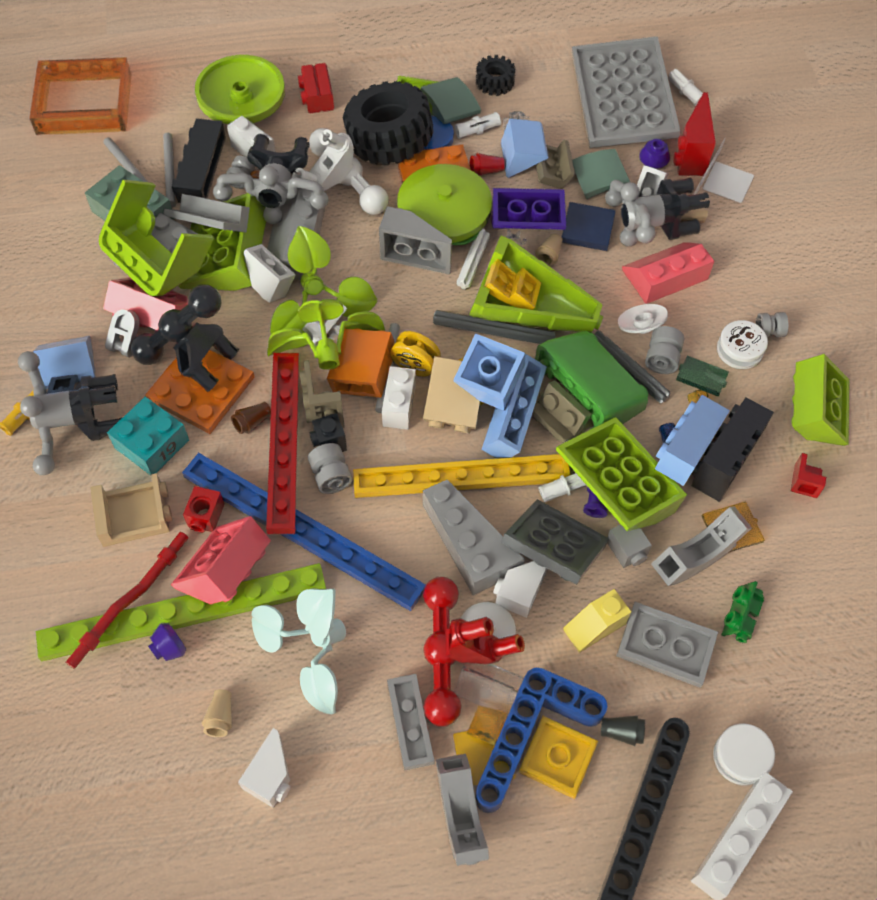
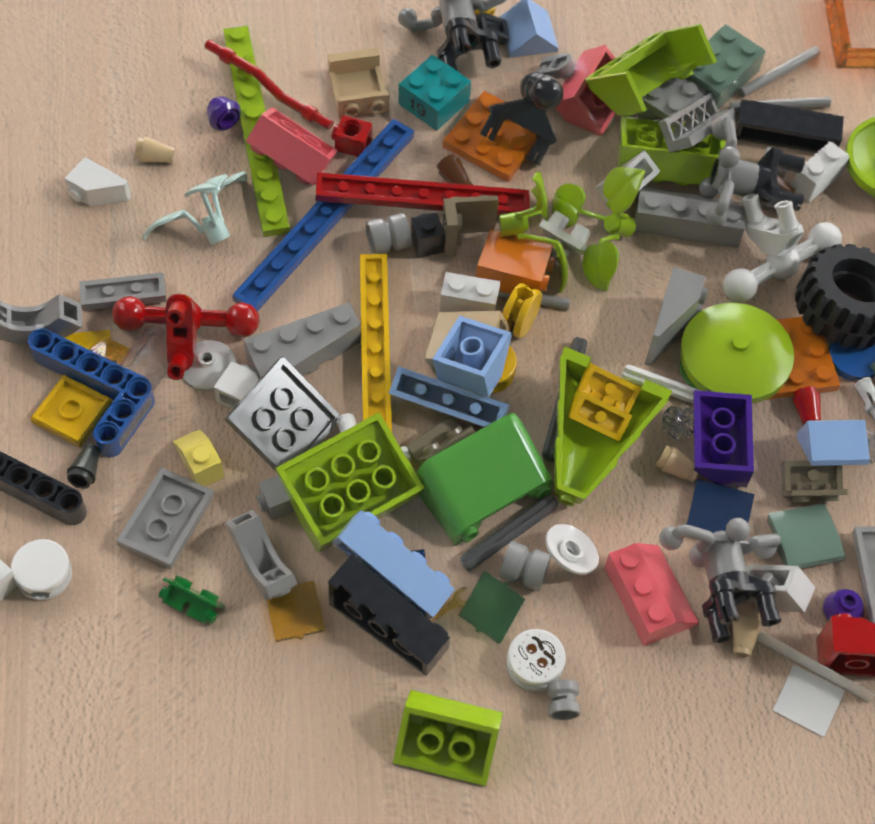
camera: 90 degrees right, 0 degrees up
red panel [790,453,827,498] -> none

